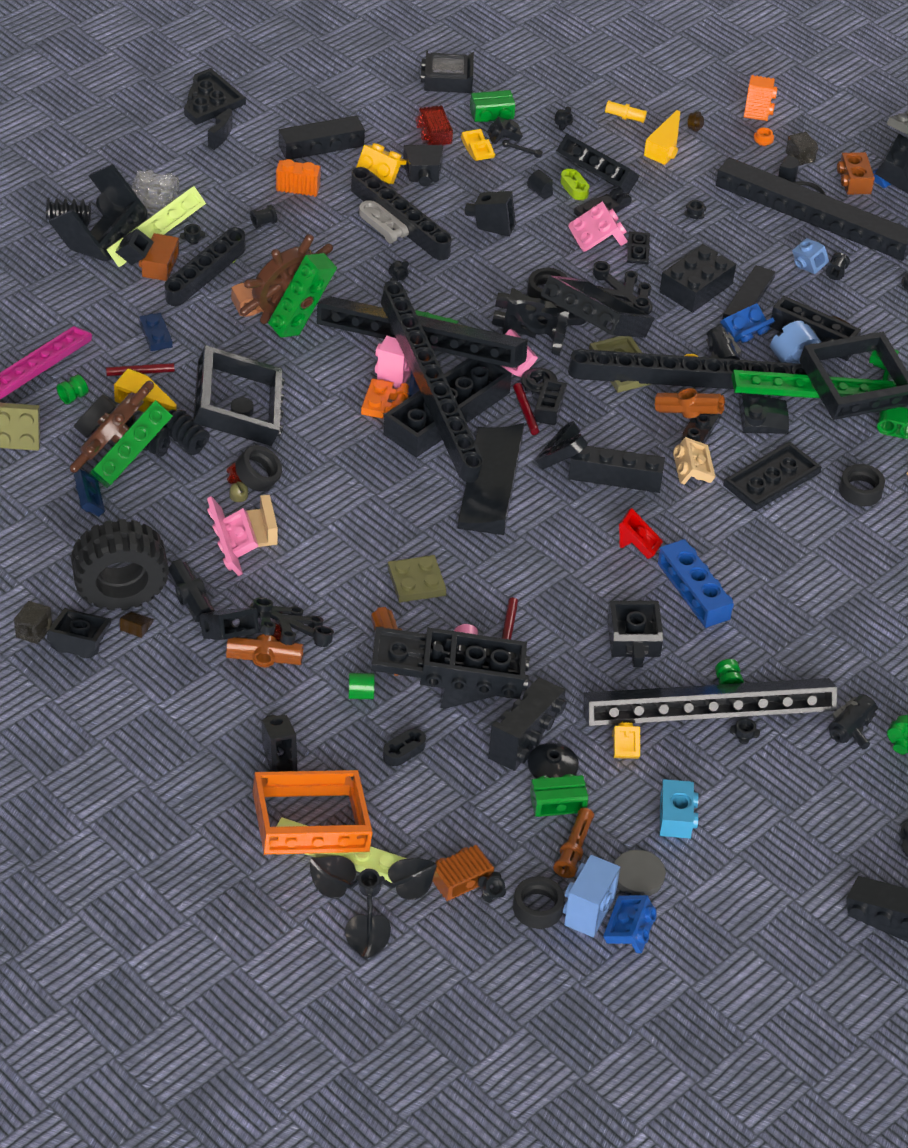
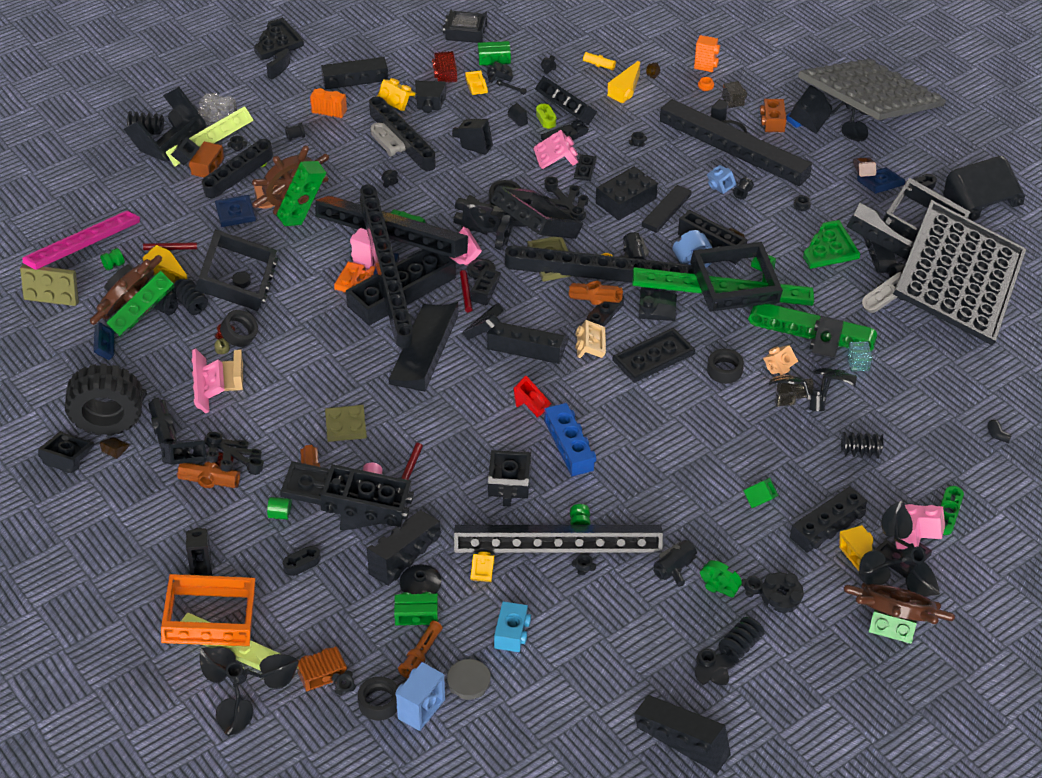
camera: 10 degrees right, 0 degrees up
clear smoke brick [14,601,52,644] -> none
dark blue plate [139,313,173,351] -> none
blue bracket [603,895,657,953] -> none
blue bracket [720,303,775,344] -> none
none -> dark blue plate [215,195,256,227]

